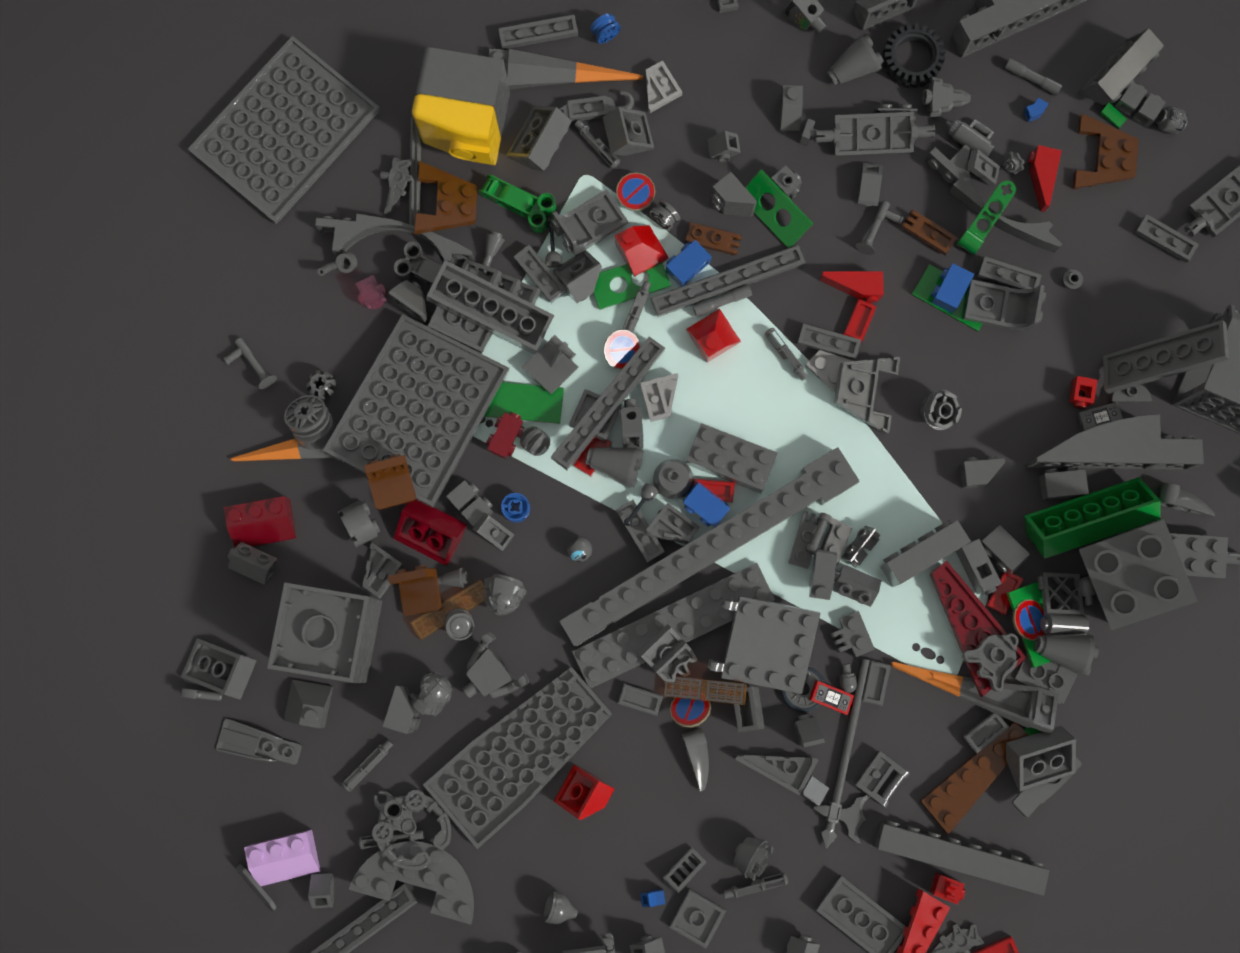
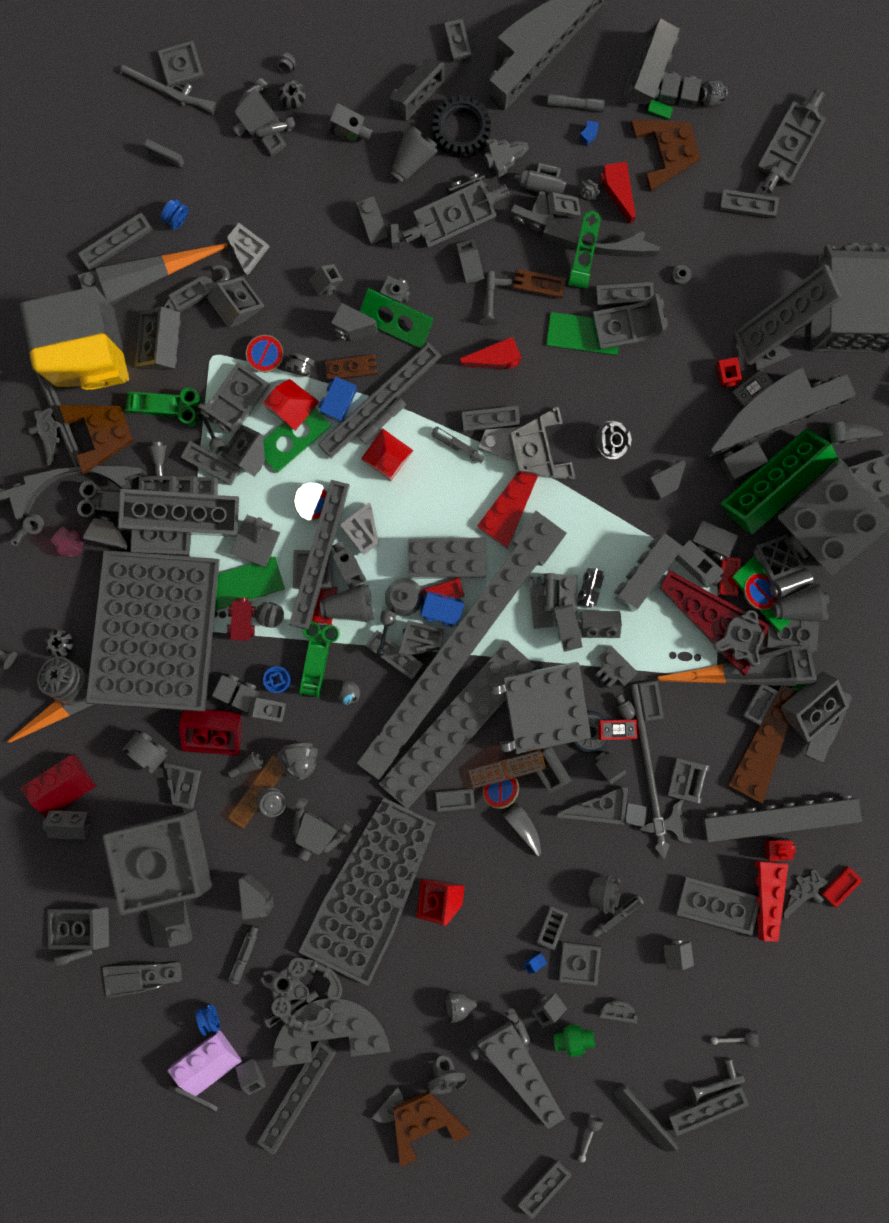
camera: 25 degrees left, 5 degrees up
reddish brown bracket [364,454,416,510] -> none
reddish brown bracket [388,565,442,616] -> none
dark grey helmet [409,672,453,716] -> none
dark grey piece [575,120,620,168] -> none
dark grey piece [622,281,651,333] -> none
dark grey plate [638,624,698,682] -> none
red tile [843,299,877,343] -> none
blue brick [931,263,974,314] -> none
none -> blue wheel [196,1004,220,1036]
none -> green piece [299,622,340,699]
none -> red wing [477,472,538,549]

